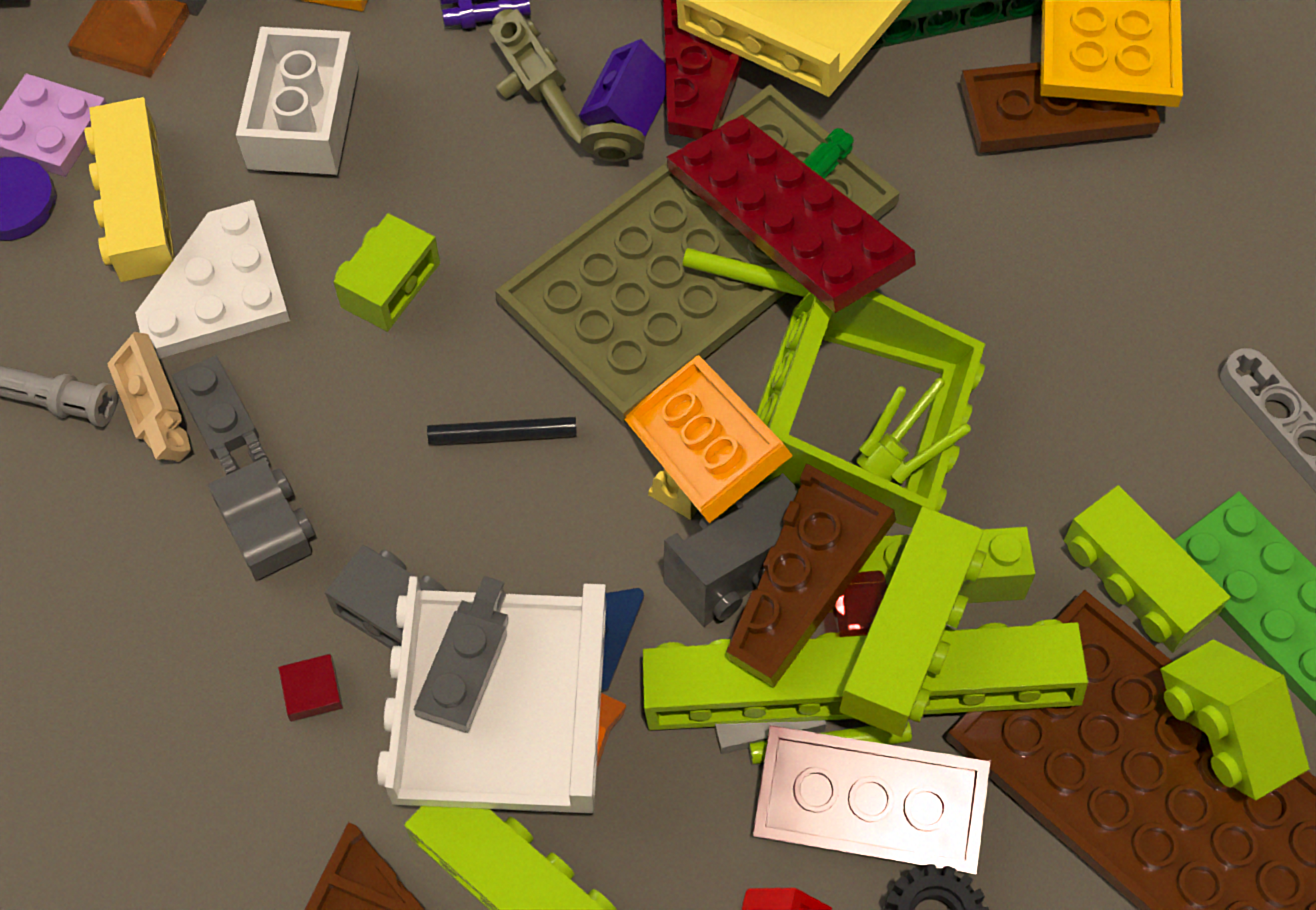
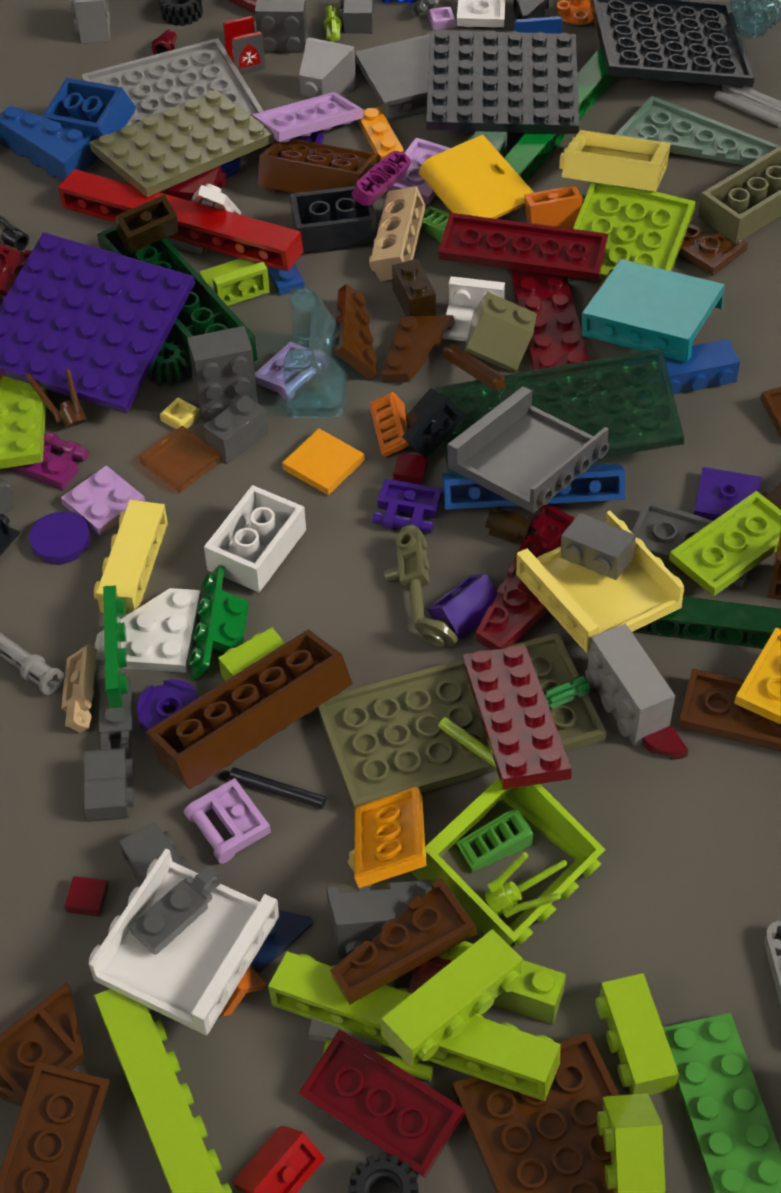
camera: 25 degrees right, 10 degrees down
none -> green plate [103,585,128,708]
none -> dark purple plate [137,679,200,732]
none -> reddish brown brick [146,629,353,790]
none -> lavender plate [184,778,271,864]
none -> green bracket [189,565,249,680]
none -> bright green slope [456,808,533,873]
none -> light grey brick [585,623,675,747]
none -> dark red tile [642,726,689,759]

